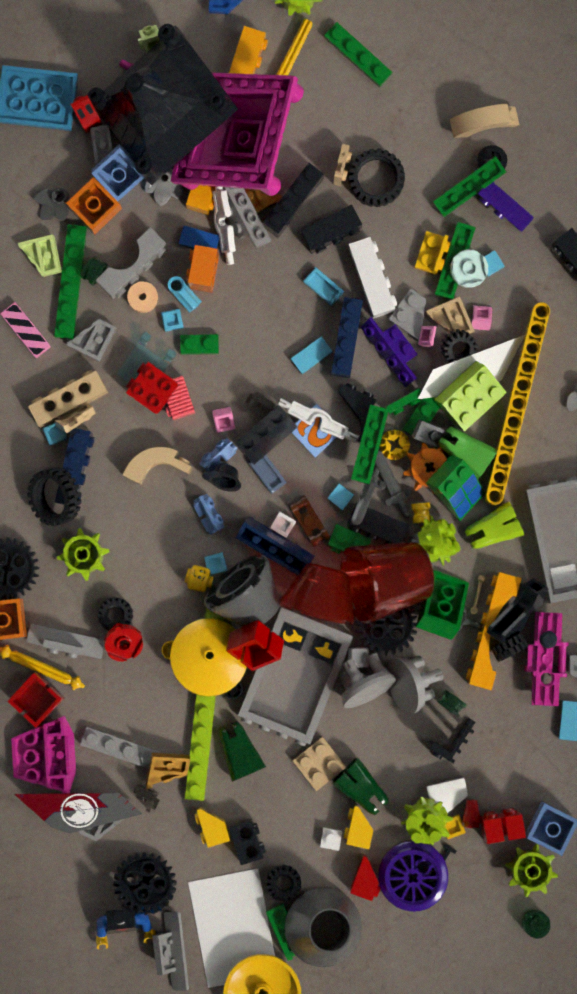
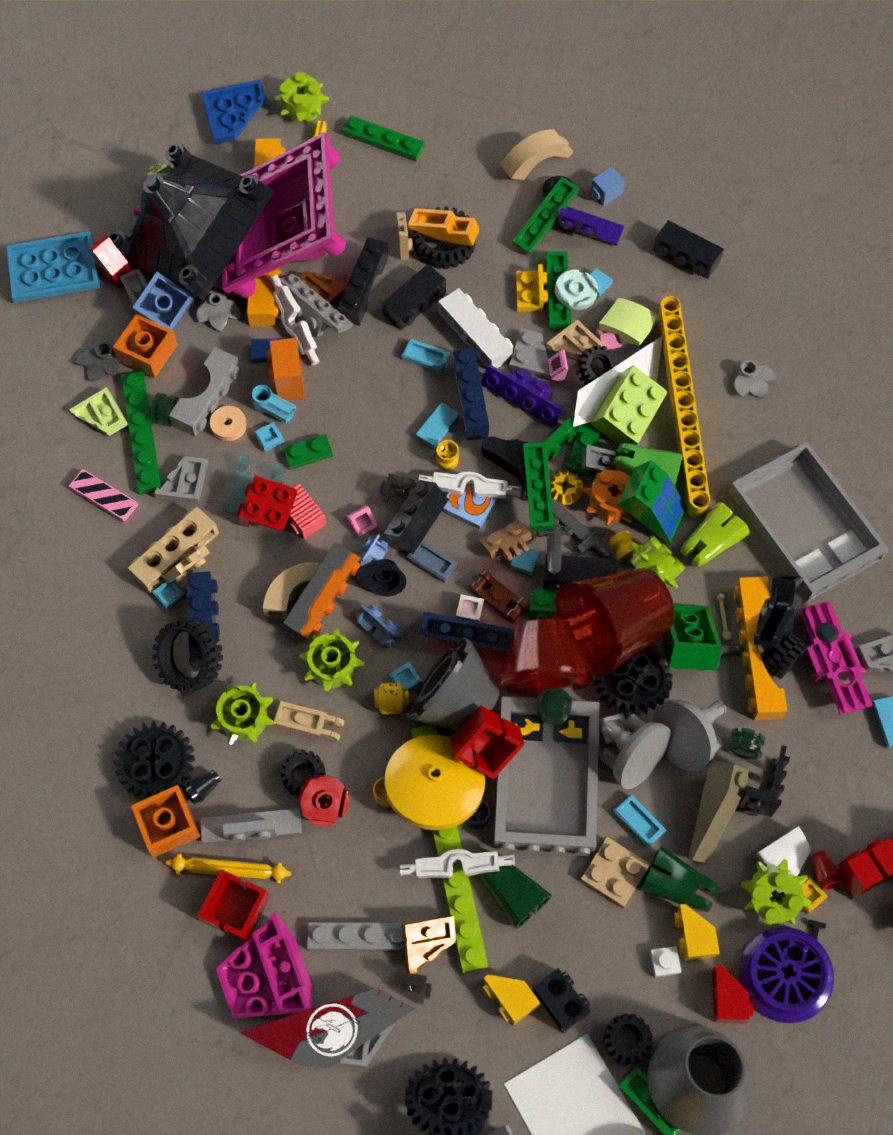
camera: 20 degrees left, 20 degrees down
none -> black cone [183,770,221,805]
none -> tan hinge [273,701,345,741]
none -> piece [284,542,362,639]
none -> lime brick [299,629,365,692]
none -> white piece [400,849,515,879]
none -> light orange slope [408,208,479,246]
none -> yellow wheel [436,440,459,470]
none -> medium nougat hinge [479,520,532,561]
none -> clear green wheel [537,687,572,726]
none -> medium blue brick [591,167,625,206]
none -> yellowish green slope [599,298,659,346]
none -> medium azure tile [613,794,666,848]
none -> dark tan wedge [688,760,749,864]

